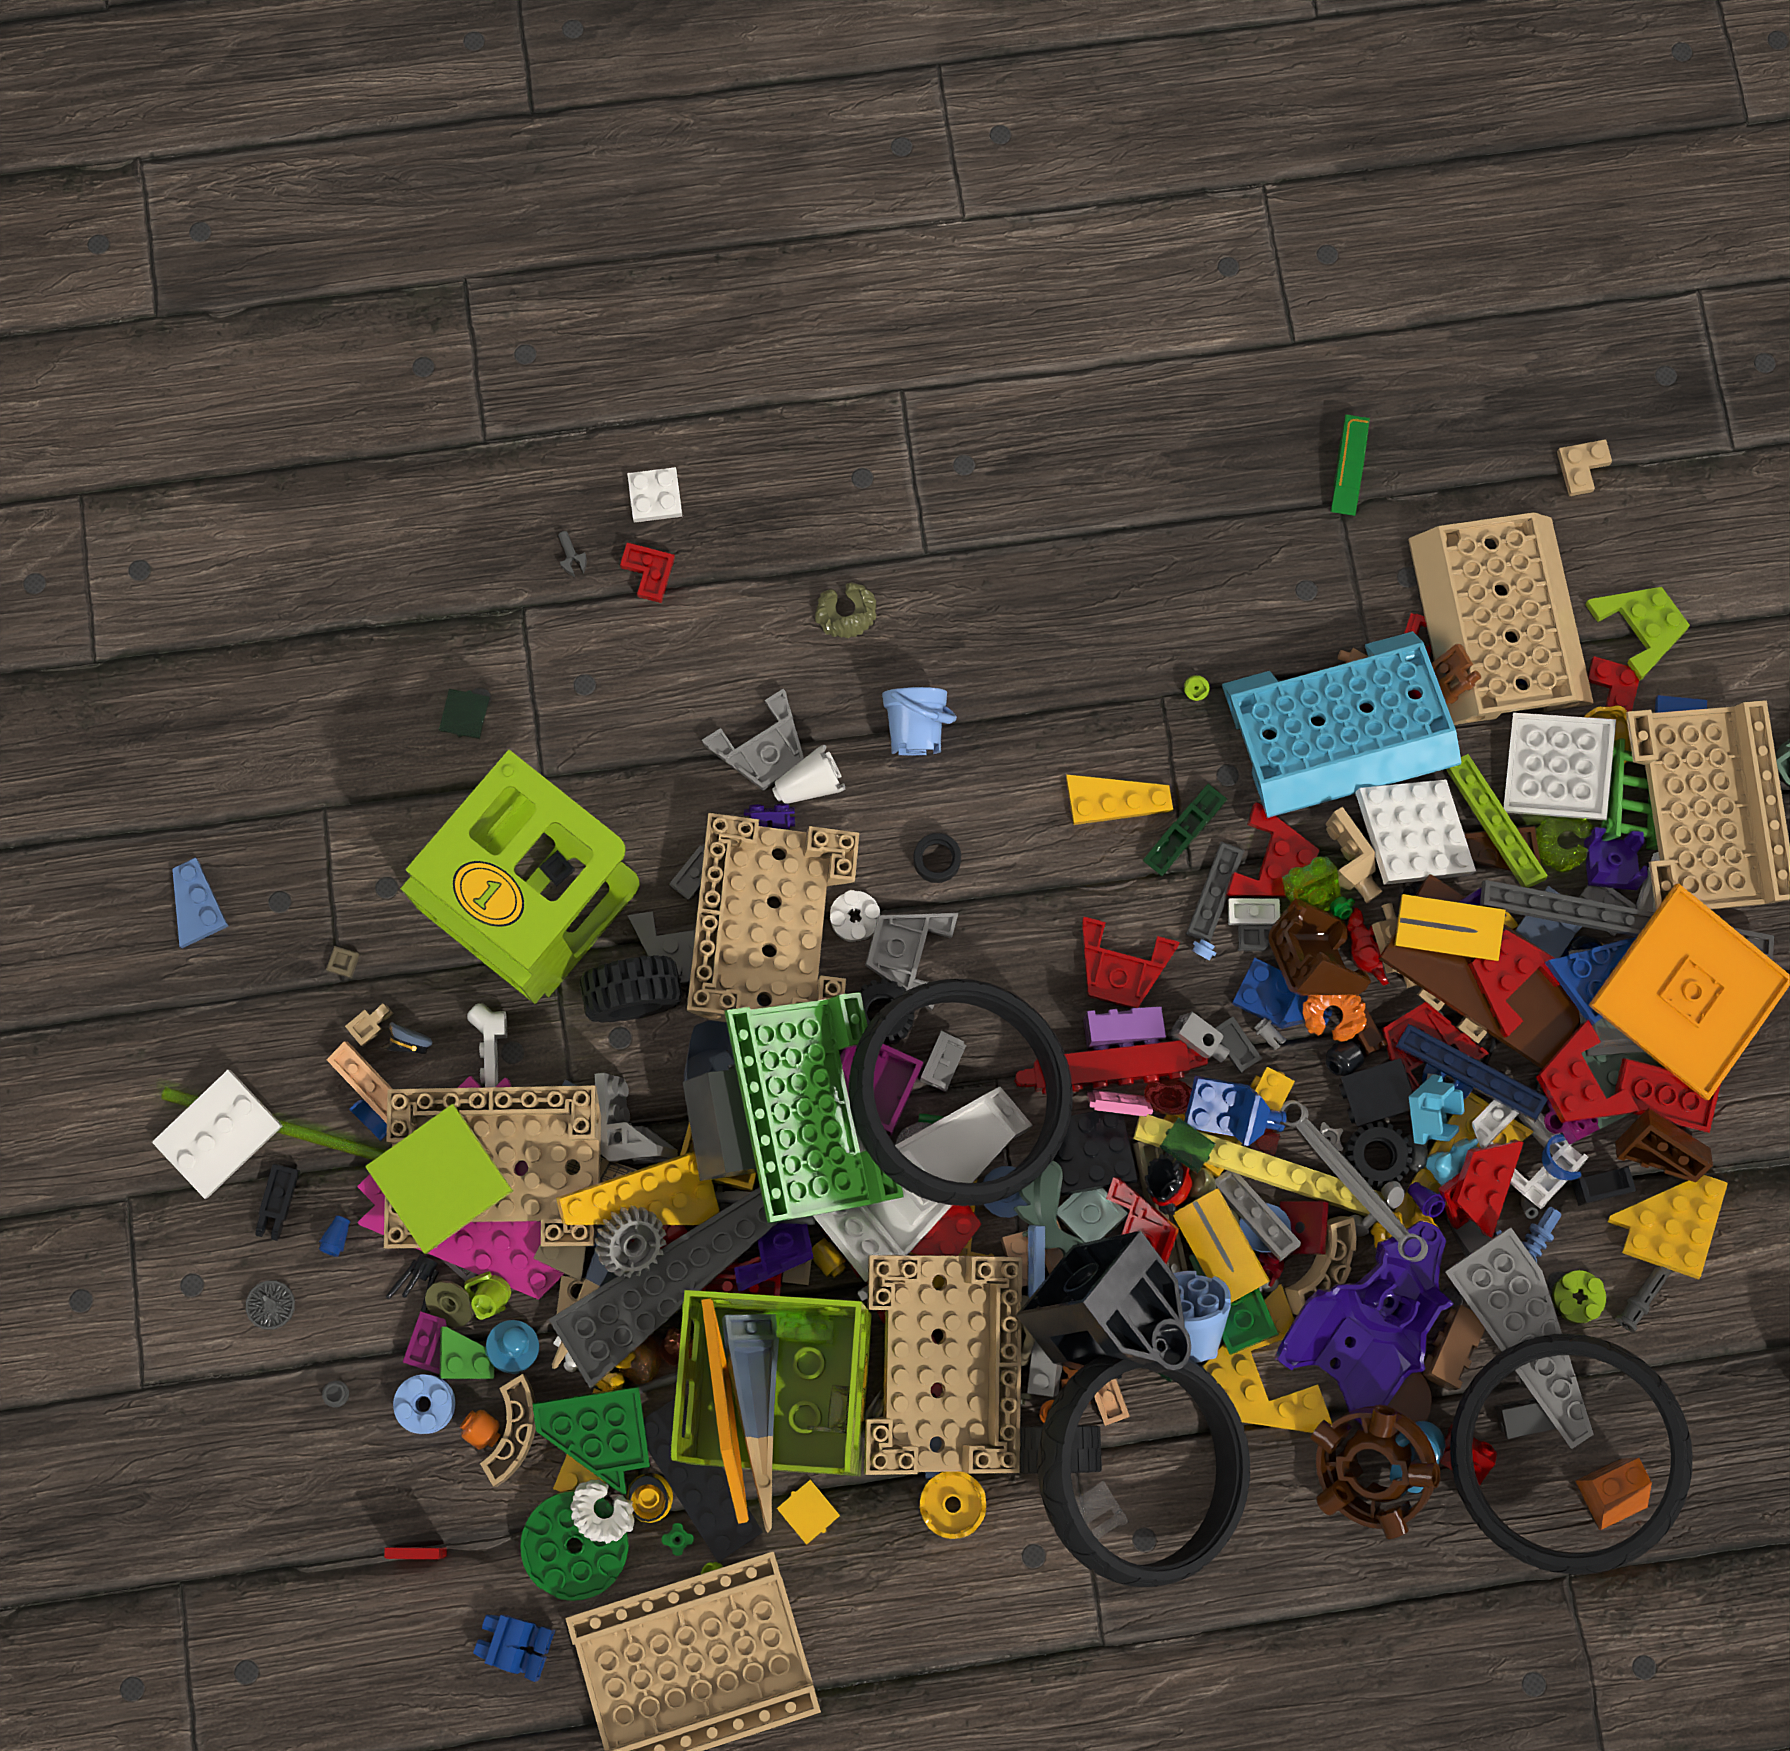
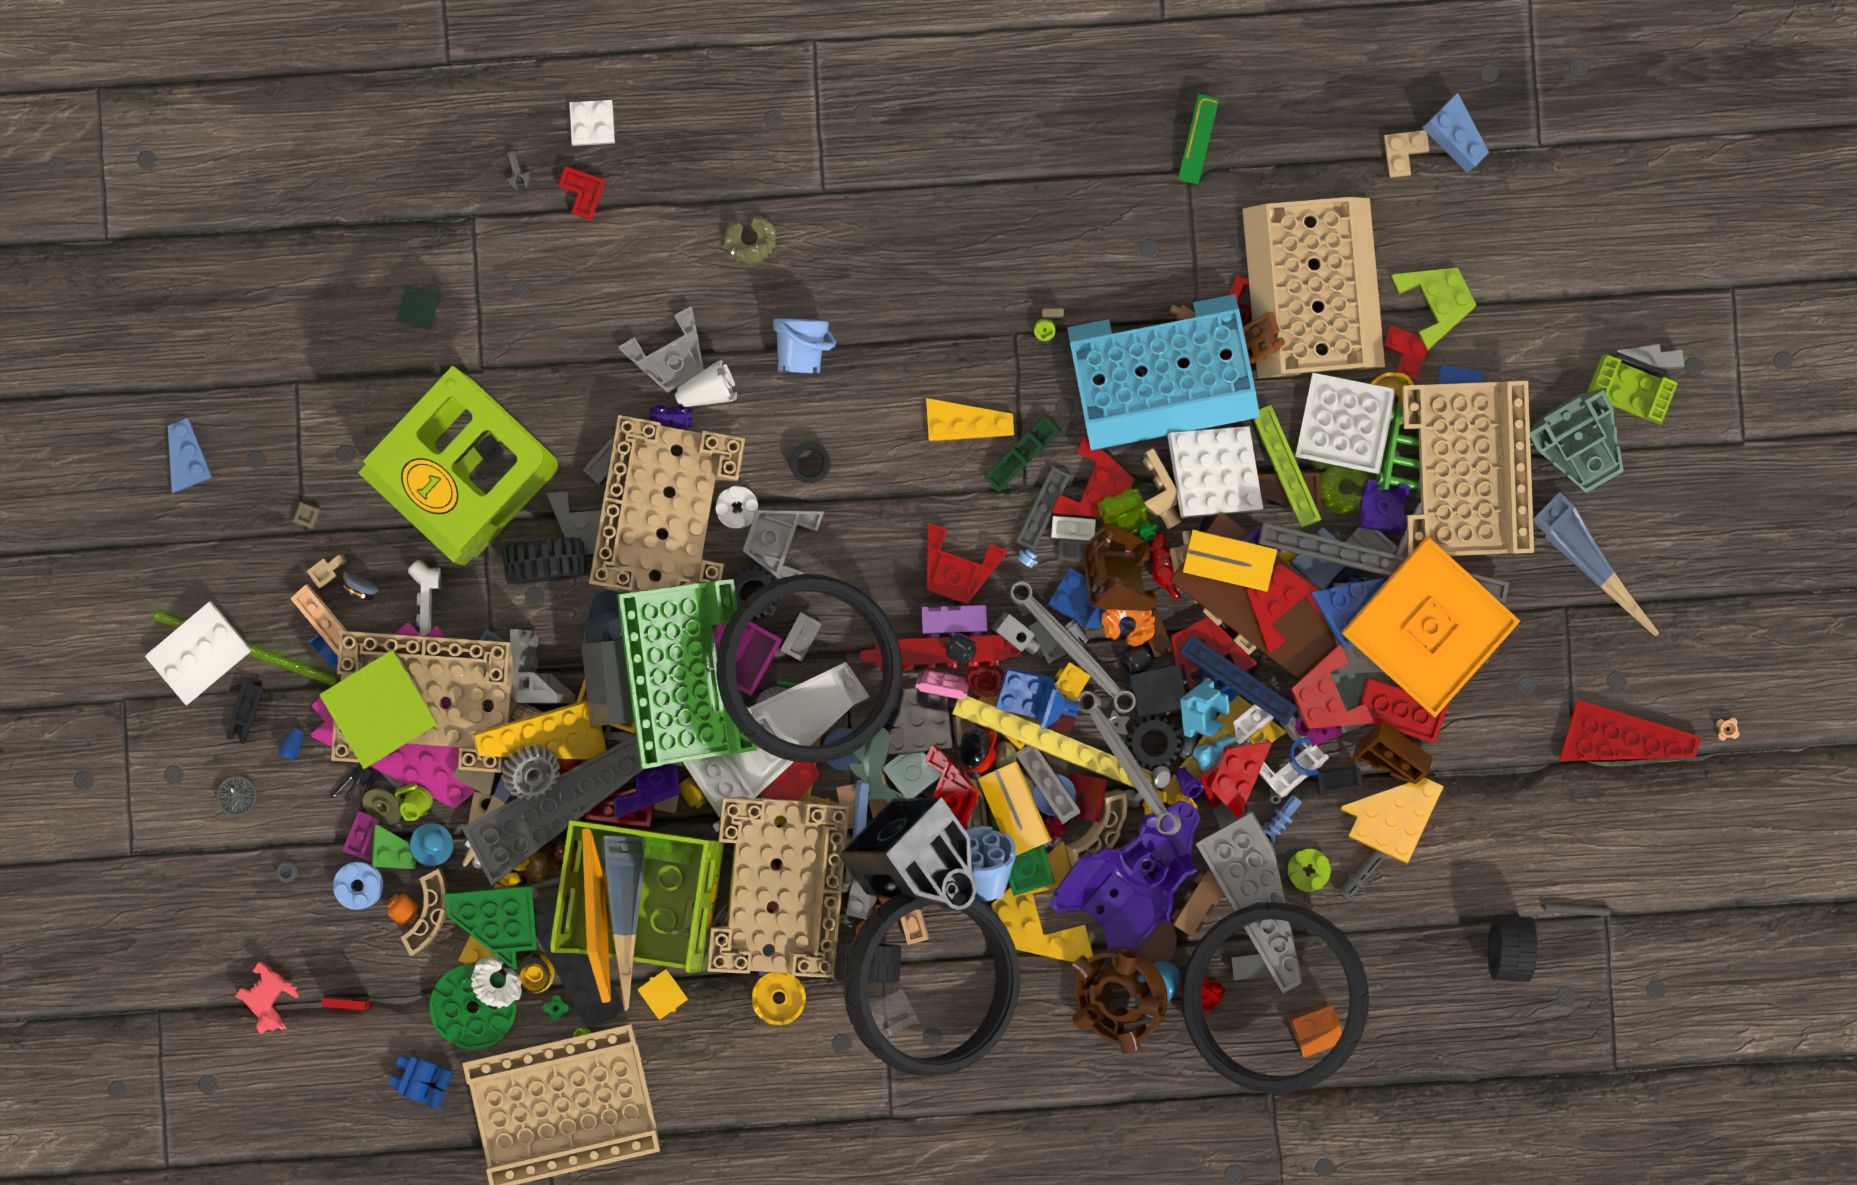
camera: 10 degrees right, 10 degrees up
clear green piece [1160,1117,1216,1173] -> none
none -> coral animal [235,962,299,1034]
none -> black head [944,633,977,665]
none -> light grey piece [1010,581,1136,714]
none -> dark tan tile [1042,308,1064,319]
none -> medium blue wedge [1422,93,1489,173]

